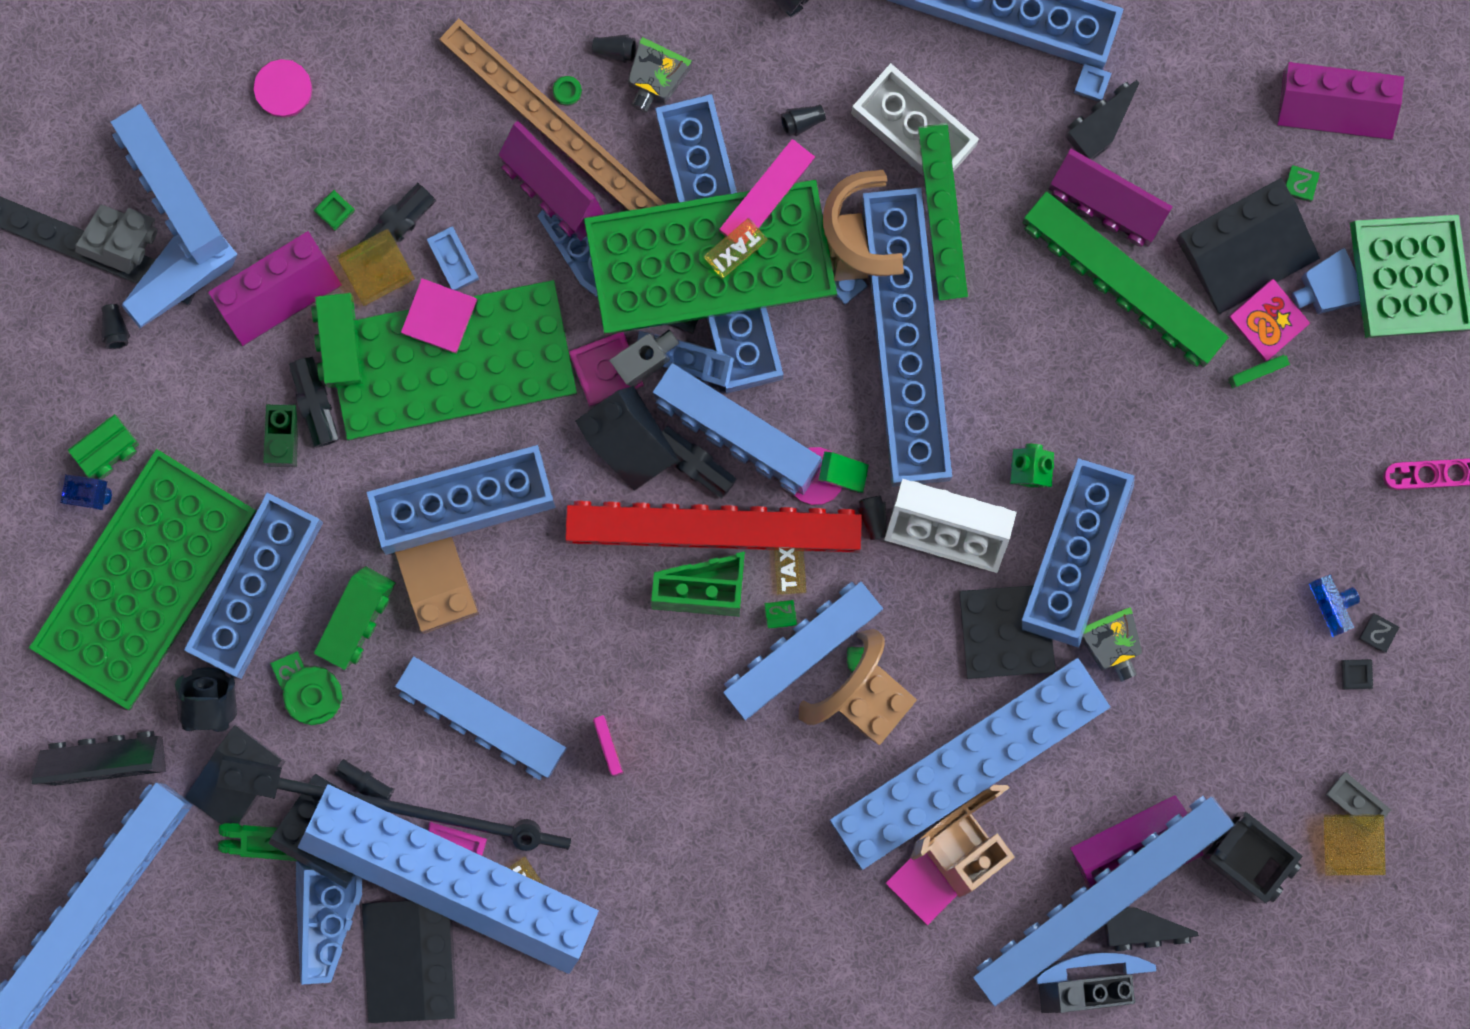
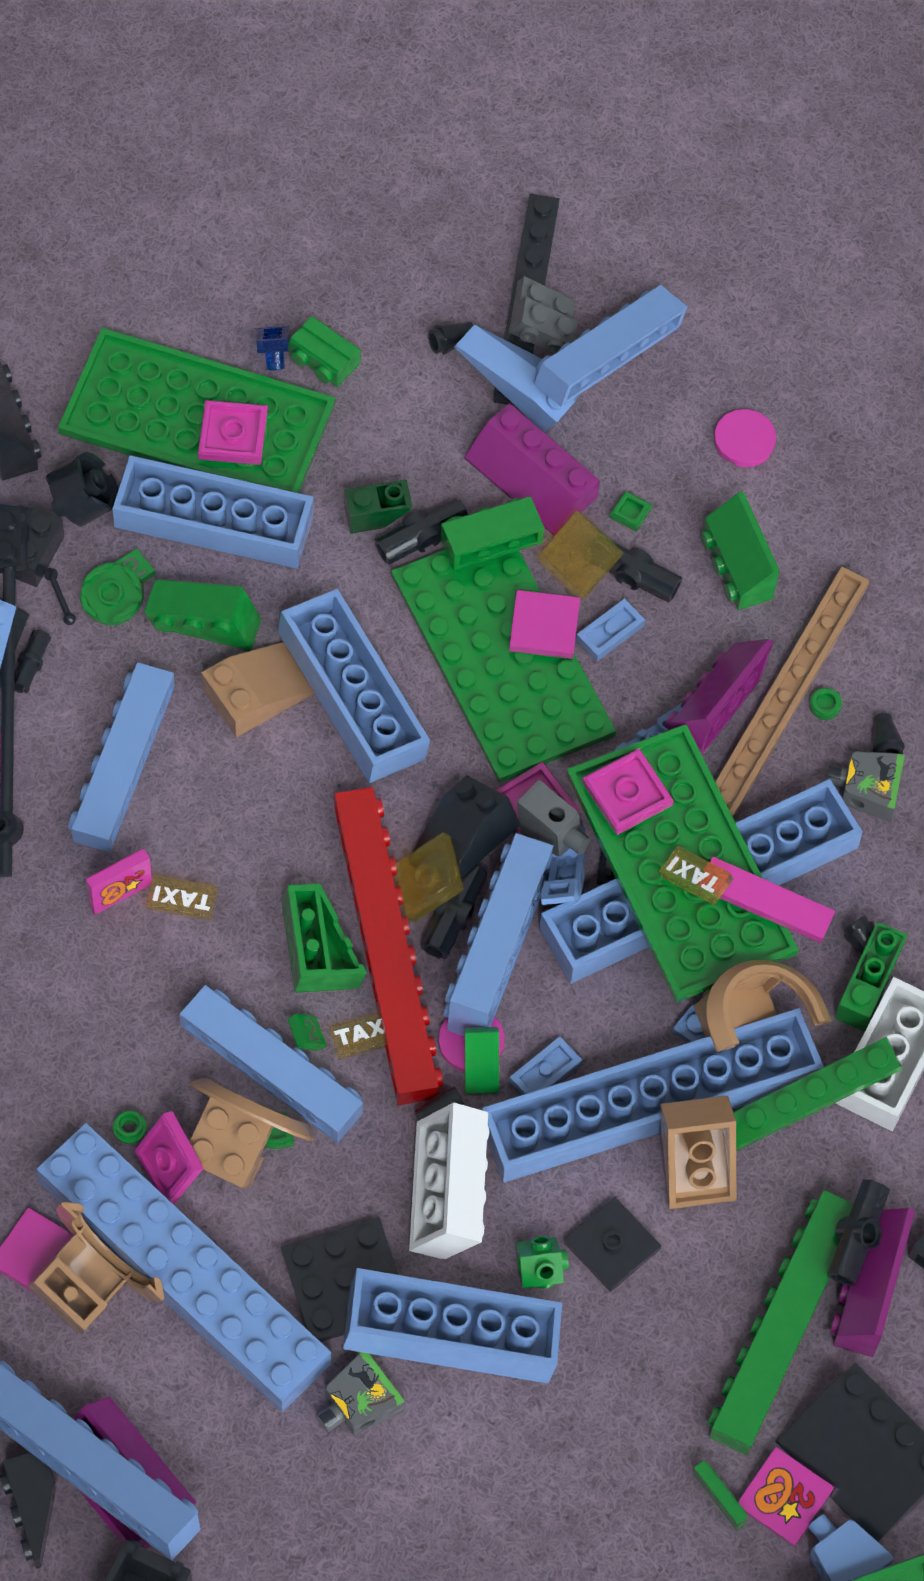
camera: 75 degrees right, 20 degrees down
none -> black hinge [44,568,76,626]
none -> green plate [113,1111,147,1144]
none -> dark pink tile [134,1111,204,1204]
none -> clear yellow tile [146,875,218,921]
none -> dark pink tile [198,400,268,465]
none -> clear yellow tile [396,832,464,922]
none -> medium blue plate [509,1037,582,1095]
none -> black plate [564,1197,661,1292]
none -> dark pink tile [582,748,674,835]
none -> medium nougat slope [660,1096,737,1209]
none -> green slope [700,491,779,610]
none -> black piece [827,1179,890,1286]
none -> green slope [835,922,908,1032]

